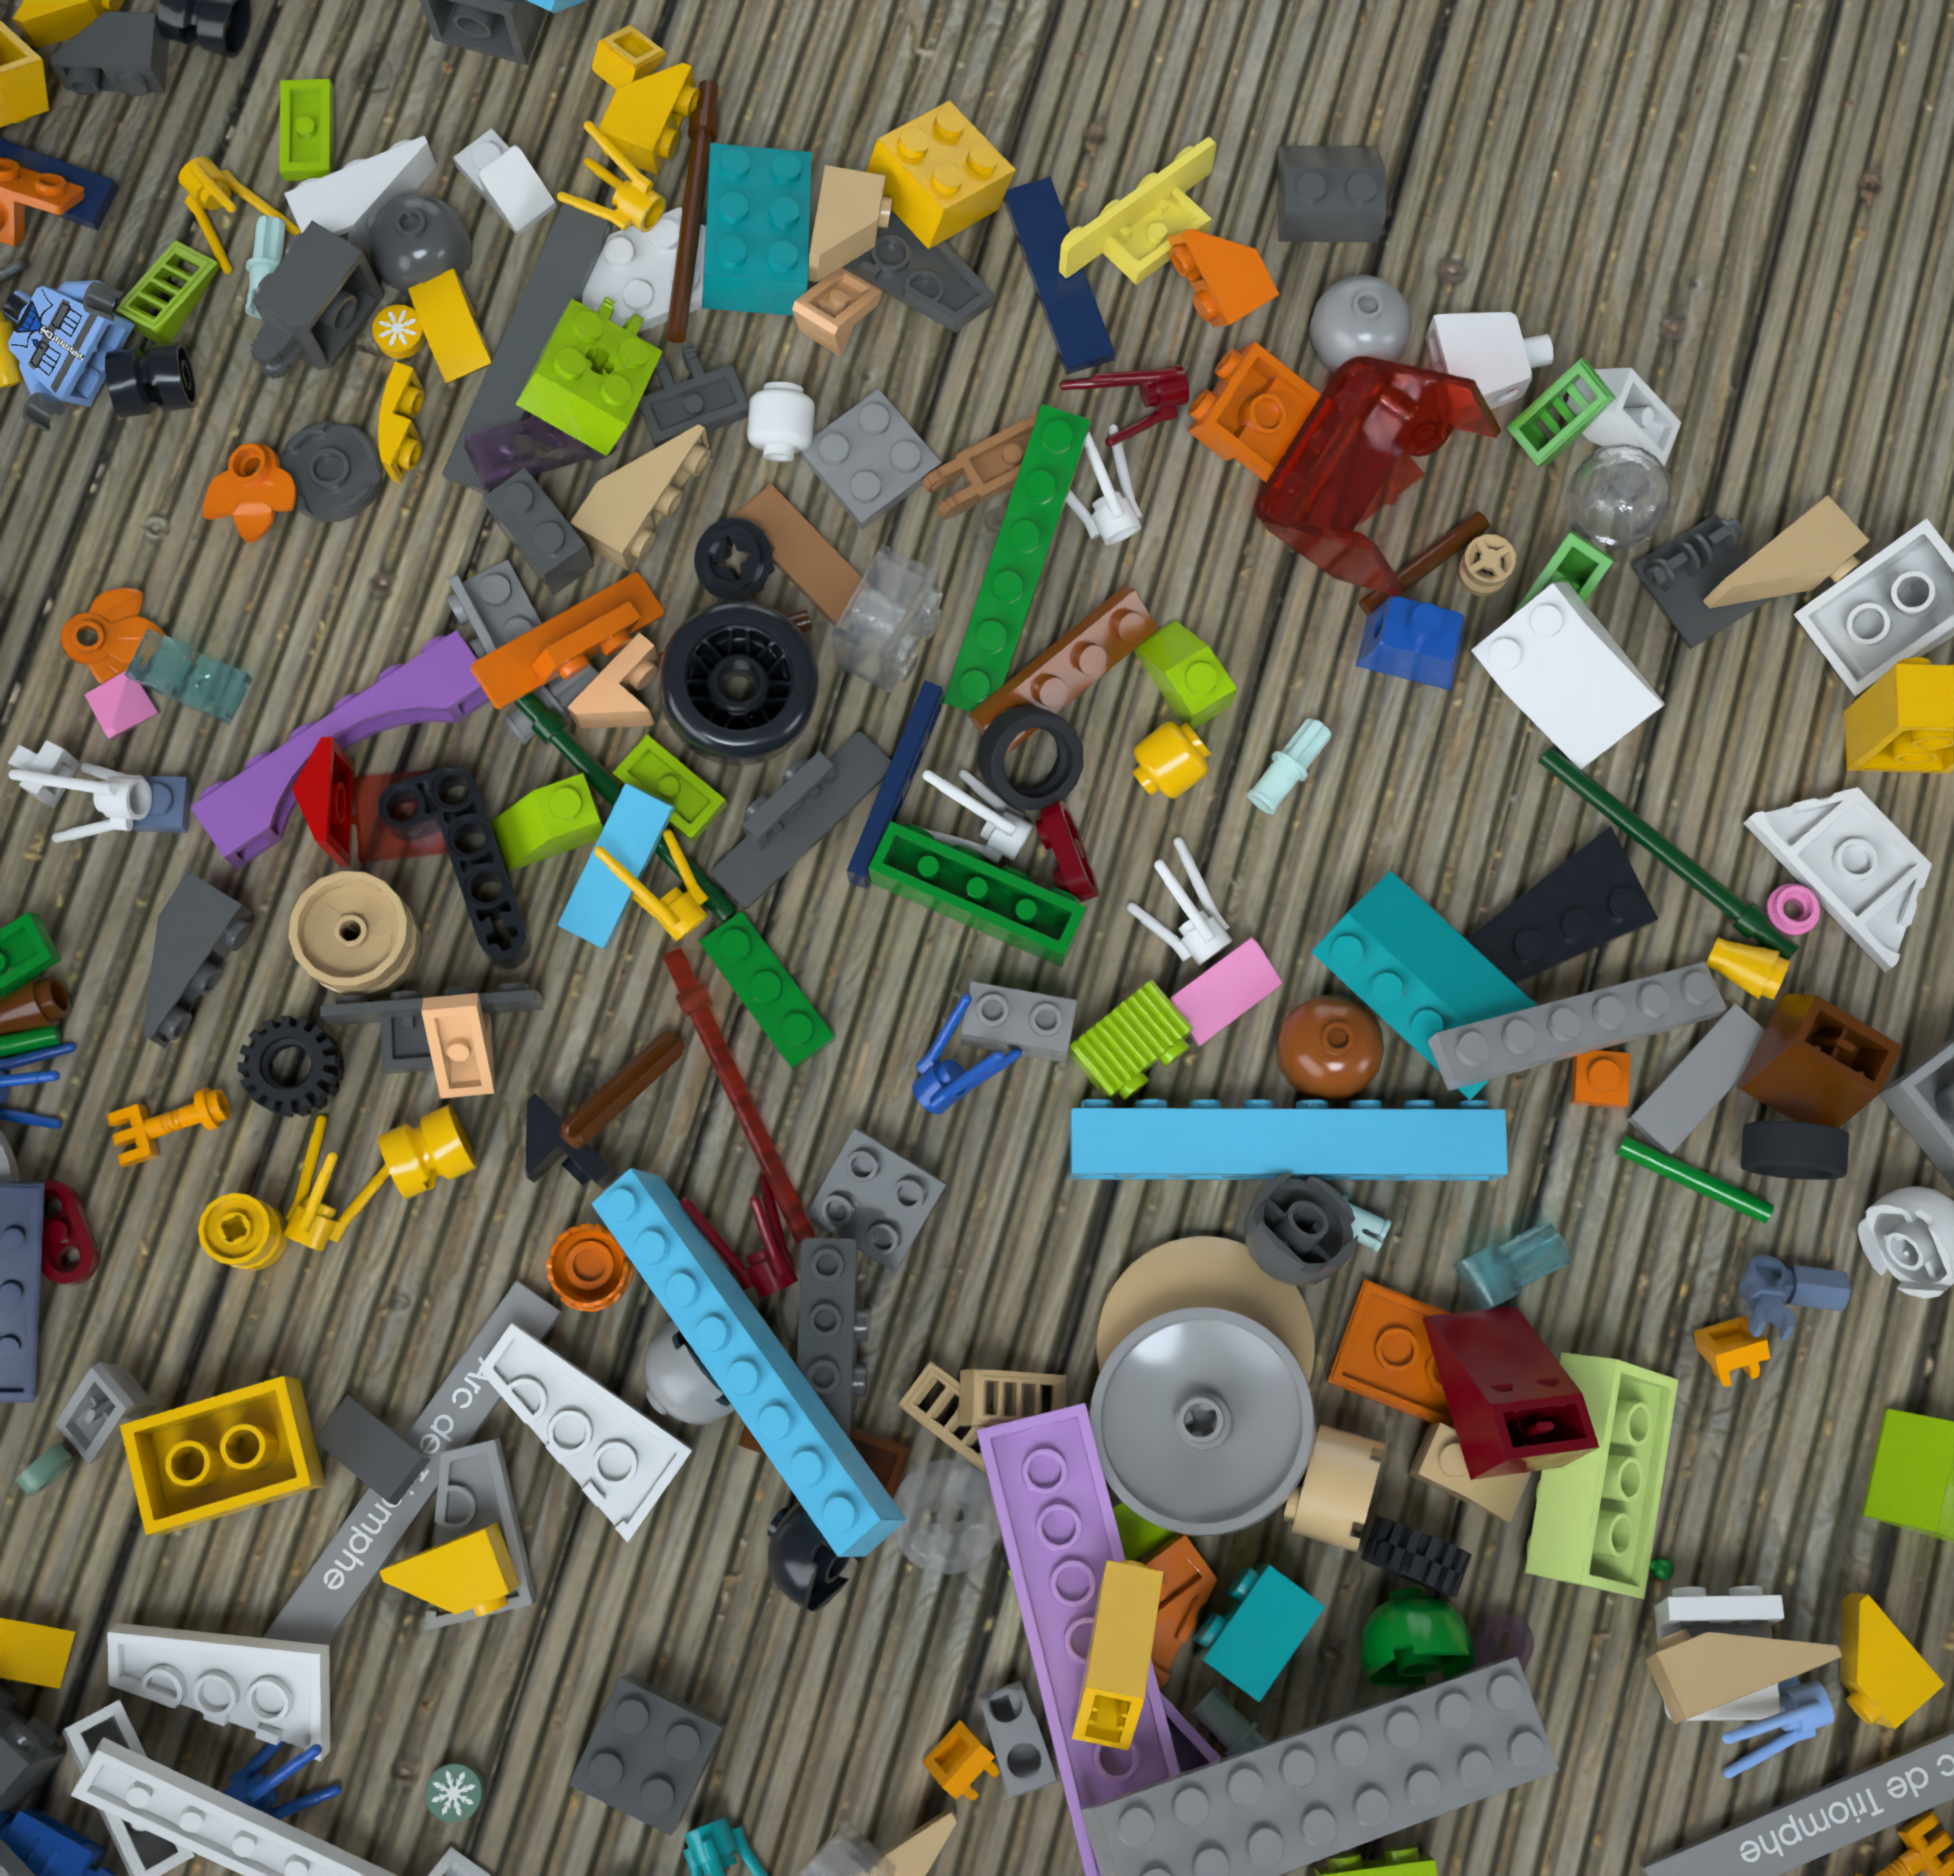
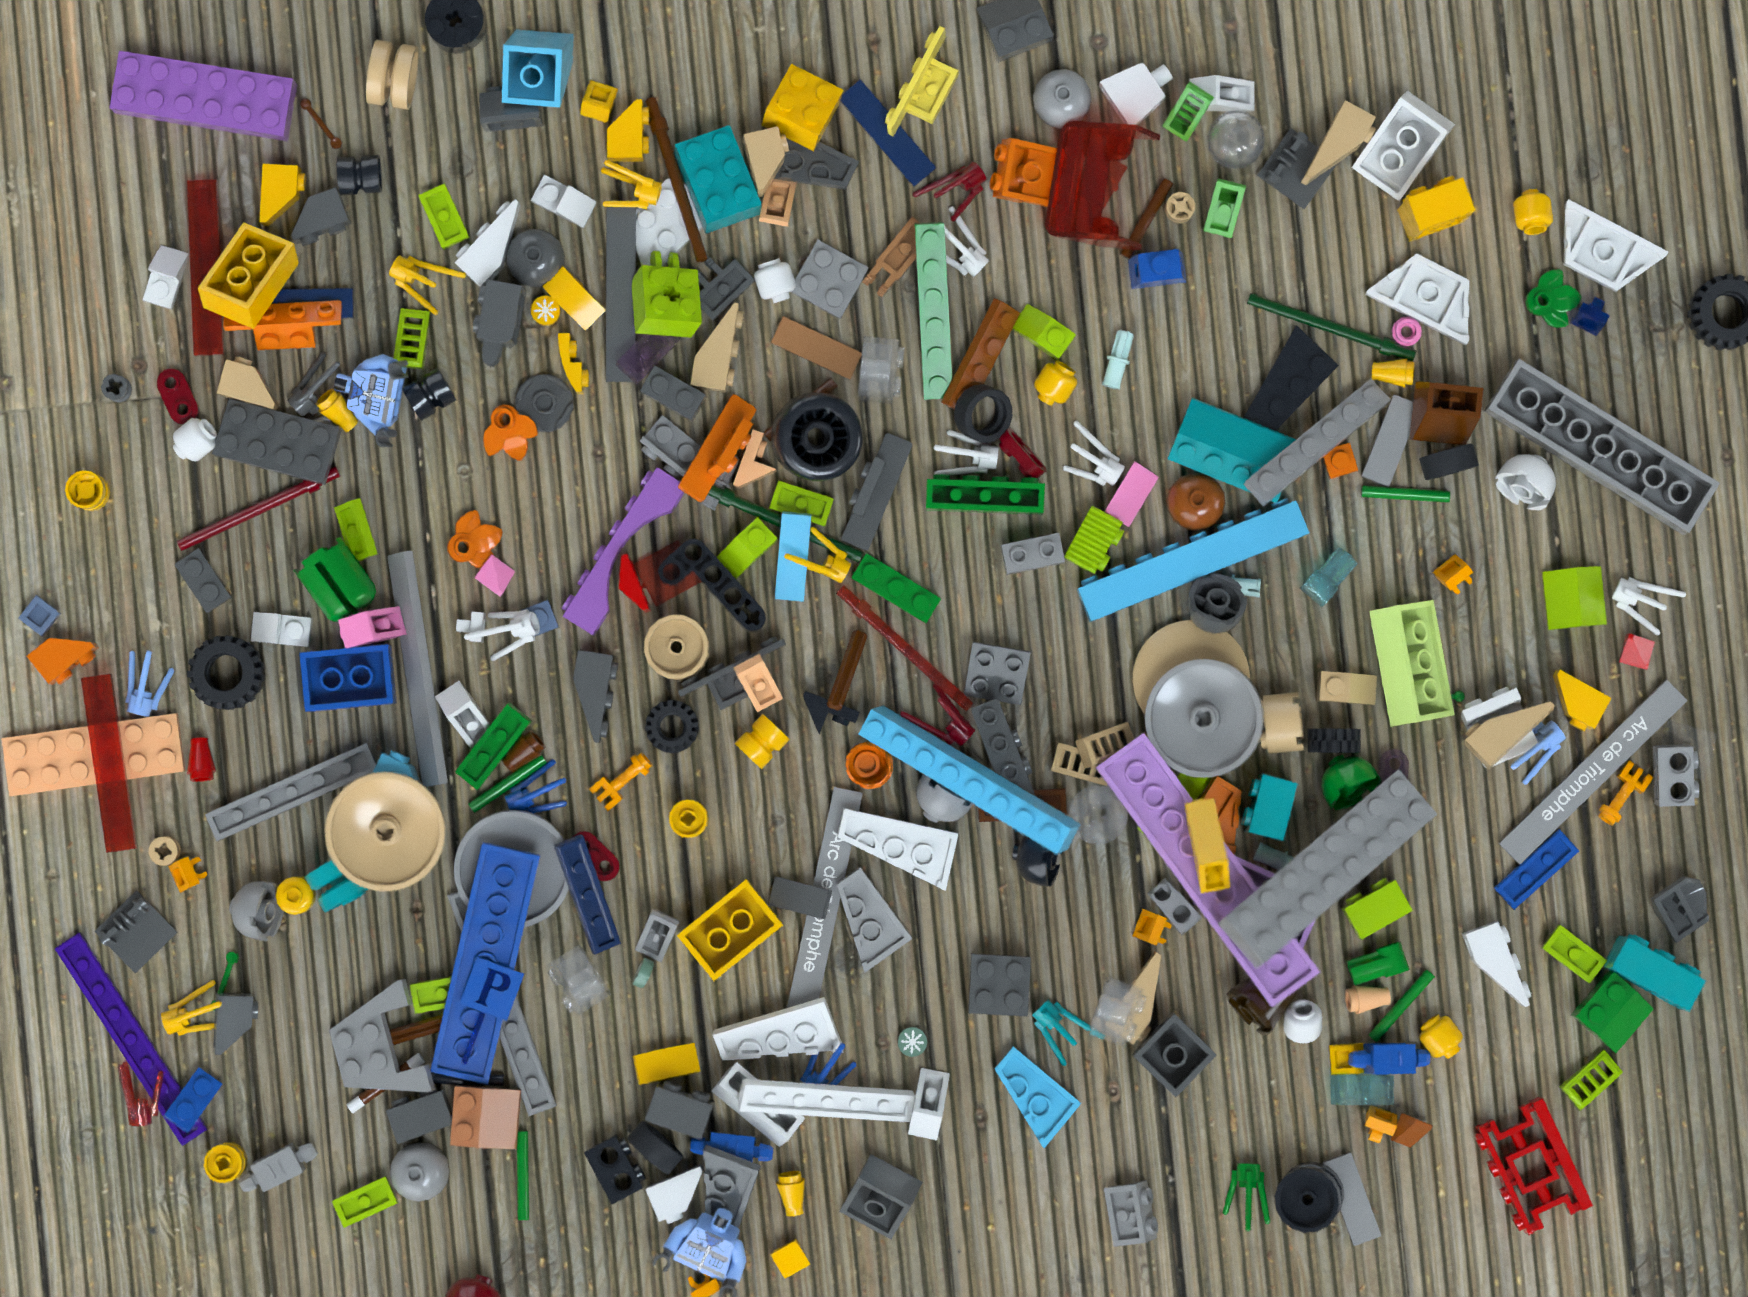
camera: 20 degrees left, 10 degrees up
clear light blue slope [125,629,252,725] -> none
light aqua axle [245,215,286,319] -> none
yellow plant [283,1115,390,1252] -> none
yellow slope [379,1522,521,1617] -> none
black gear [694,518,775,601] -> none
dark blue tile [847,680,944,889] -> none
blue plant [912,994,1022,1115] -> none
orange slope [1166,228,1280,327] -> none
orange tile [1325,1279,1455,1429] -> none
dark red slope [1423,1306,1600,1480] -> none
white slope [1471,582,1665,770] -> none
sand blue bar [1738,1255,1851,1341] -> none

